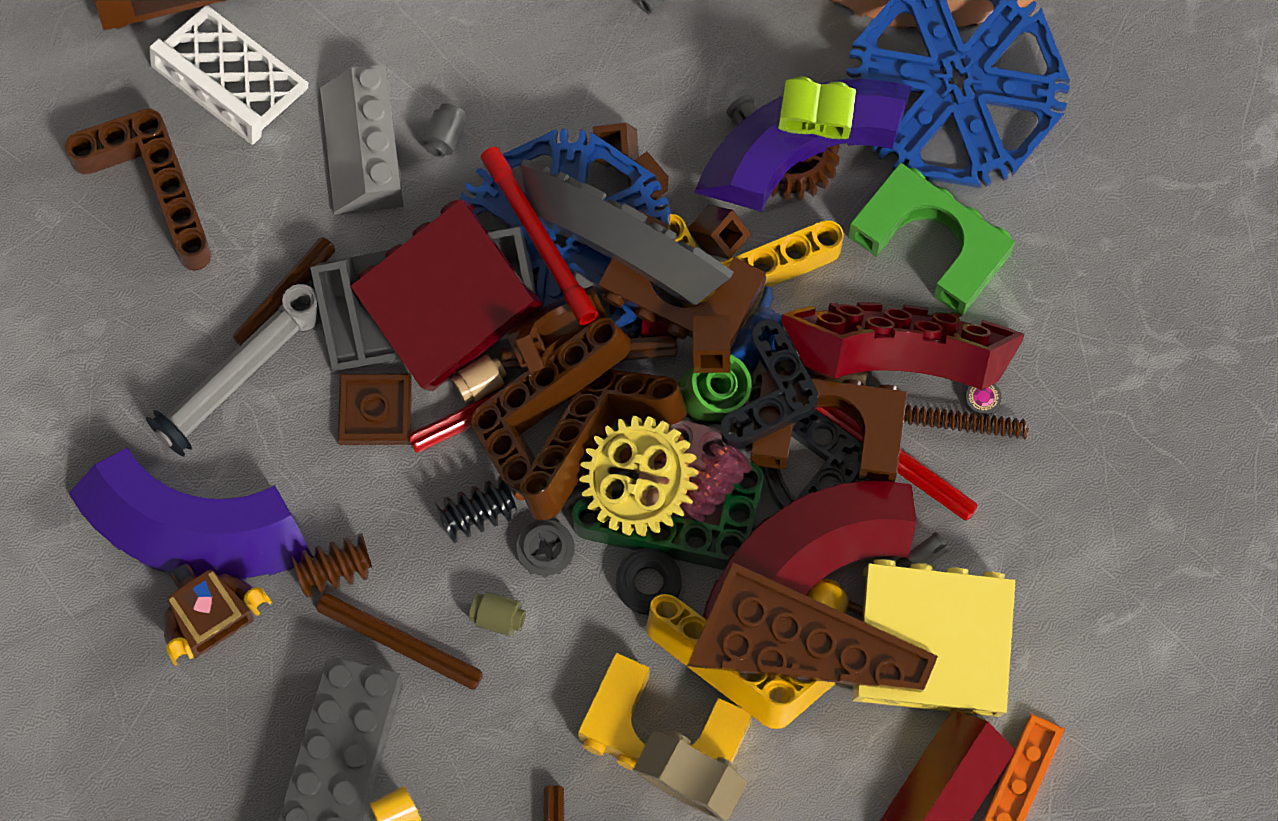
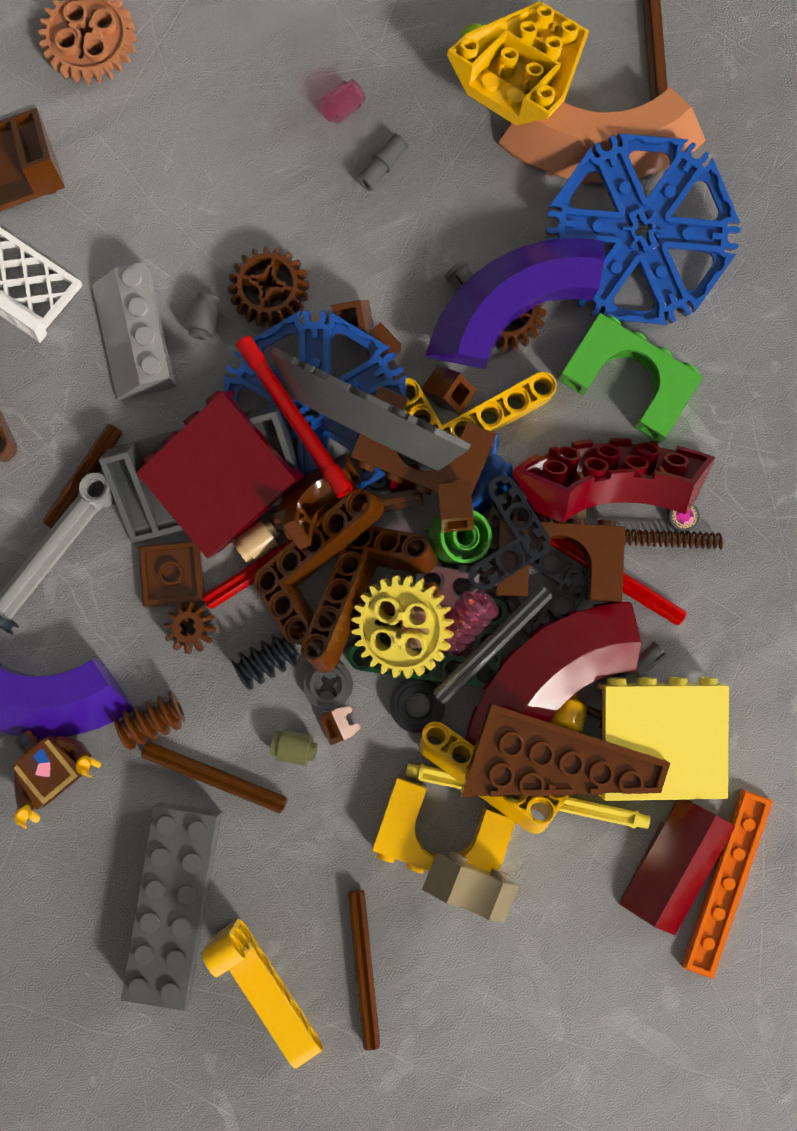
camera: 10 degrees left, 15 degrees up
lime brick [778,76,856,139] -> none
none -> reddish brown gear [163,601,217,654]
none -> reddish brown gear [228,246,309,328]
none -> tile [318,706,361,745]
none -> light yellow piece [405,763,650,829]
none -> dark grey axle [433,585,552,704]

